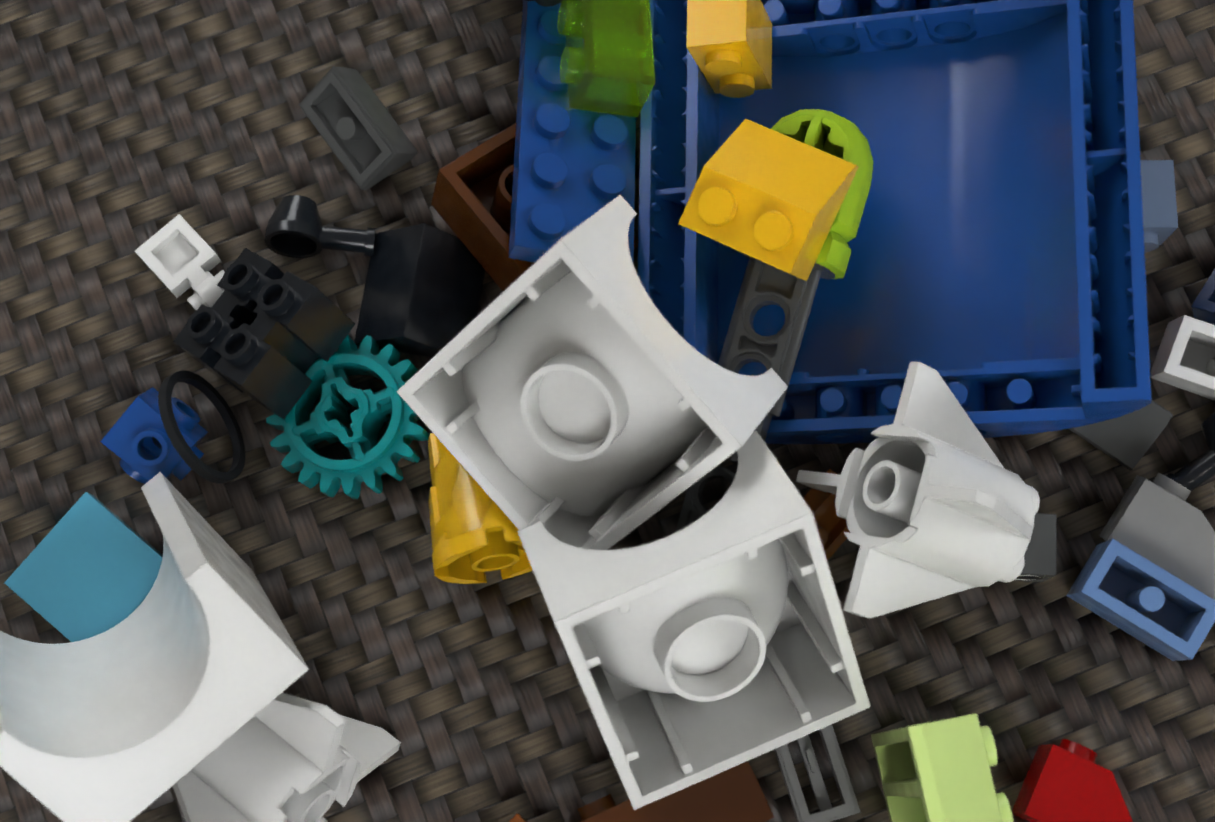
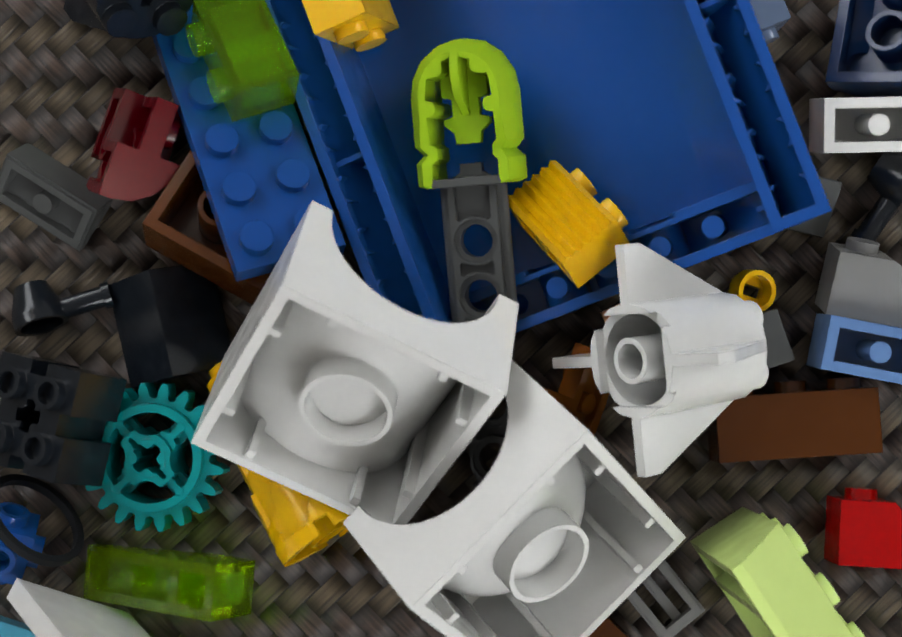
camera: 30 degrees left, 10 degrees up
yellow slope [678,119,859,281] -> none
none -> clear neon green slope [83,544,255,622]
none -> dark red brick [86,88,182,201]
none -> yellow brick [508,160,630,289]
none -> reddish brown brick [707,377,883,463]
none -> yellow hinge [728,269,776,312]

